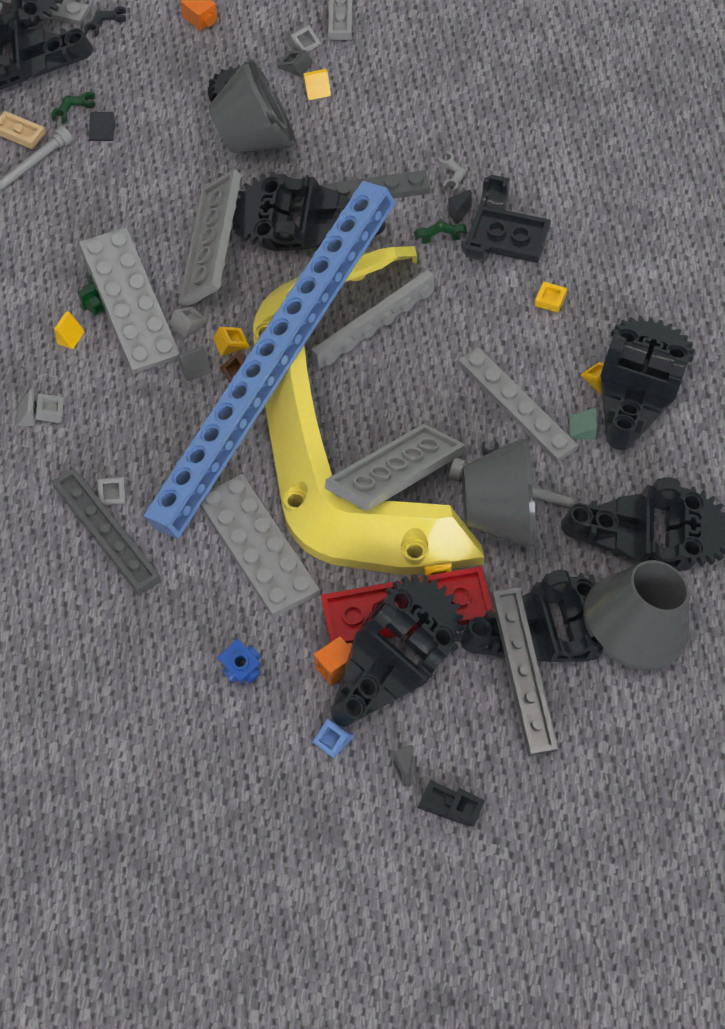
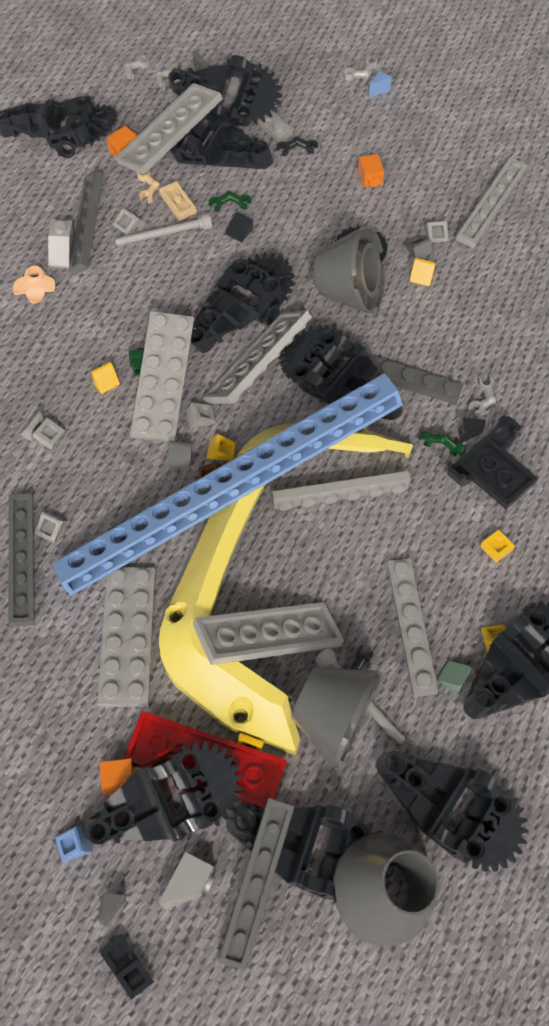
camera: 25 degrees right, 5 degrees up
blue brick [217,638,262,685] -> none
none -> light grey slope [159,852,217,909]
none -> black connector [191,252,295,353]

